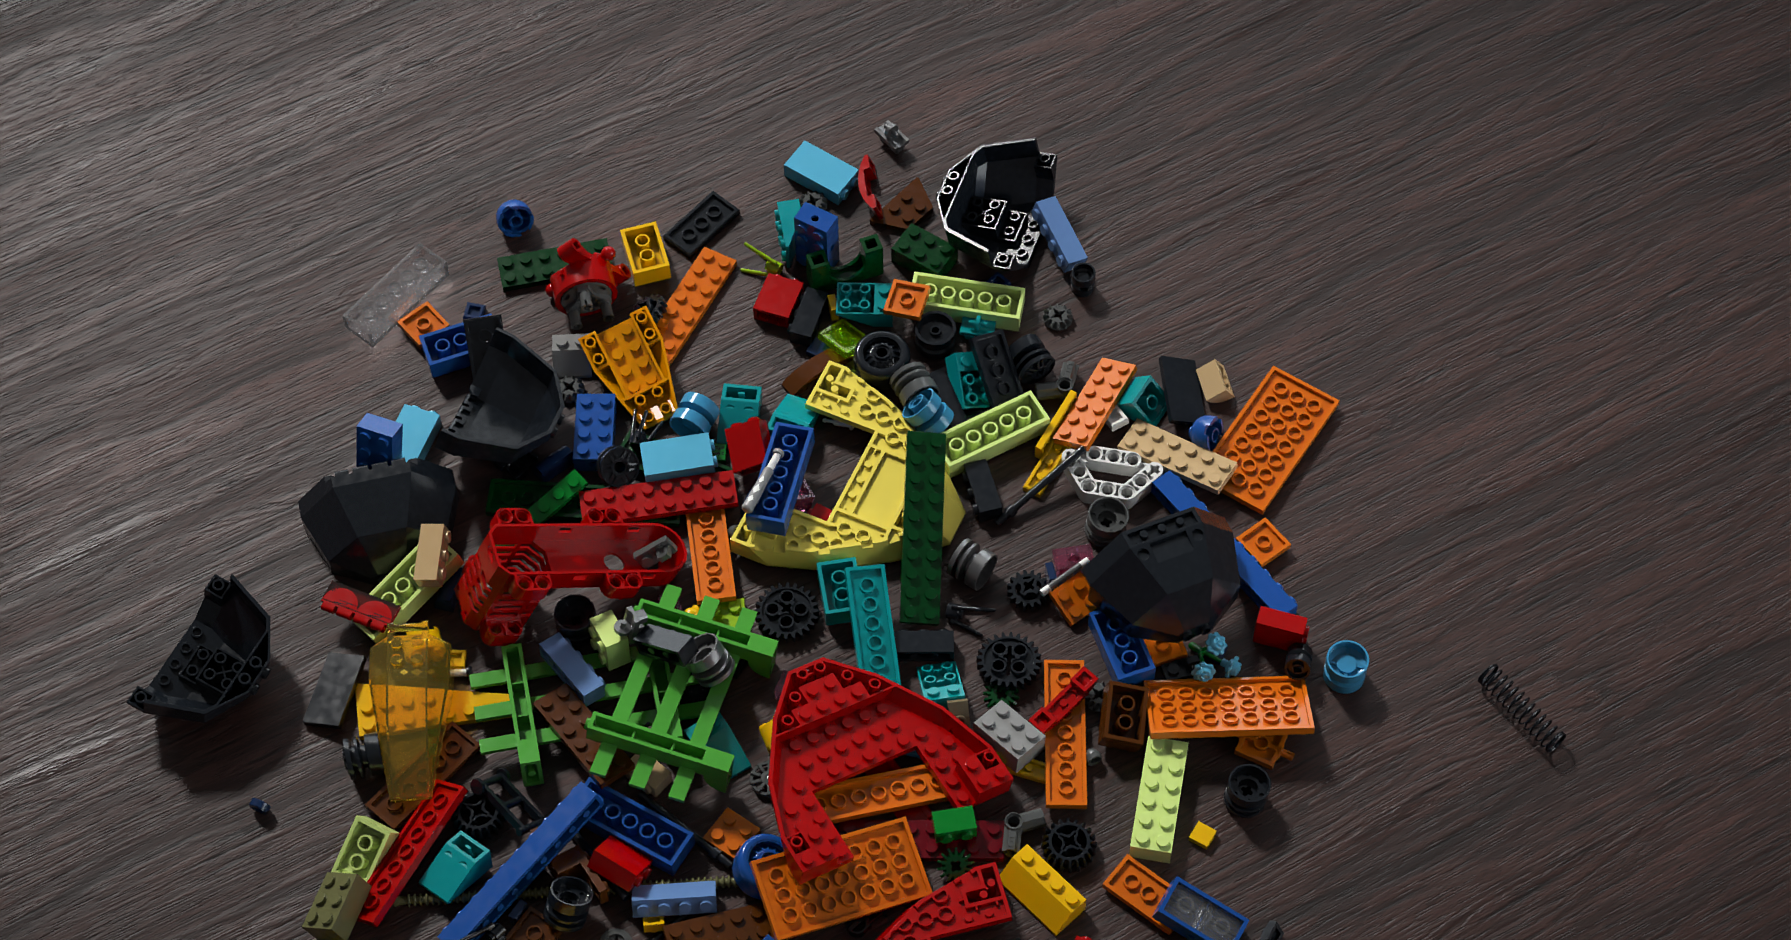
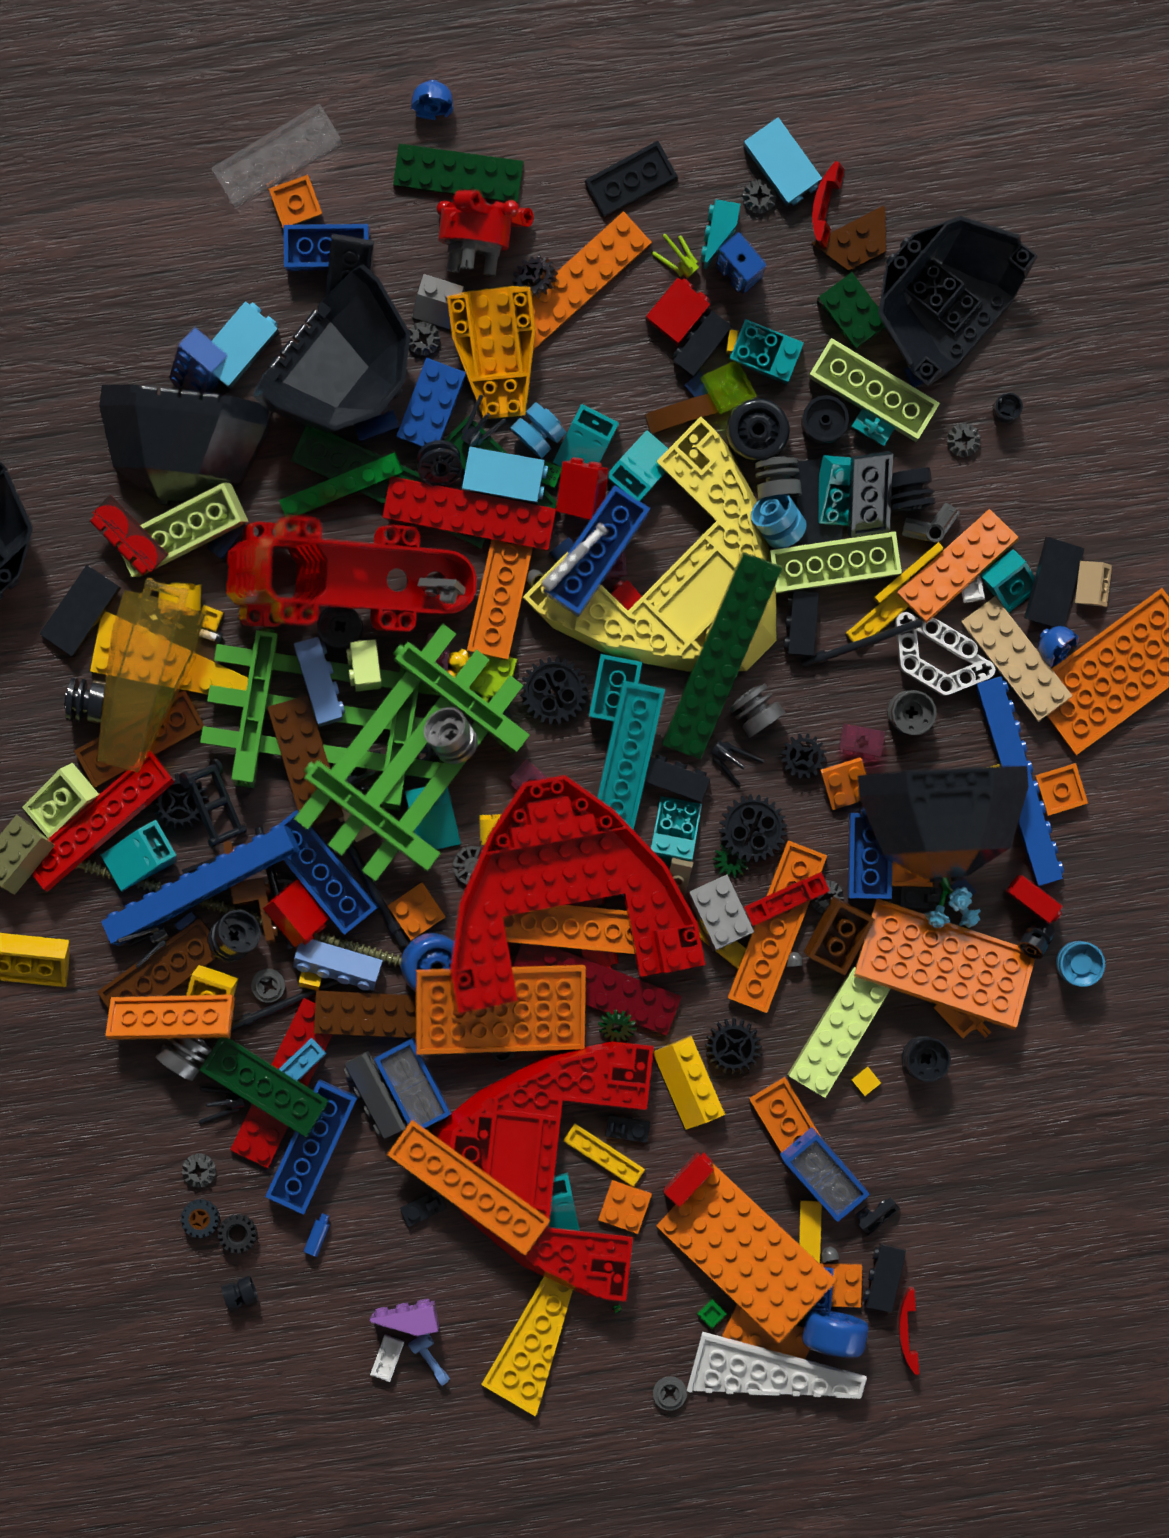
camera: 20 degrees right, 30 degrees up
tan brick [413,524,451,587] -> none
dark blue tile [463,302,486,320] -> none
flat silver hips [614,606,648,645] -> none
yellow brick [620,221,671,287] -> none
black brick [633,623,699,667] -> none
dark green arch [806,234,884,291] -> none
flat silver hips [874,120,909,154] -> none
orange plate [883,279,931,321] -> none
green brick [932,805,977,844] -> none
dark grey piece [1002,808,1046,857] -> none
medium blue brick [1032,196,1088,272] -> none
dark grey bar [1039,557,1090,597] -> none
dark blue tile [1044,562,1057,584] -> none

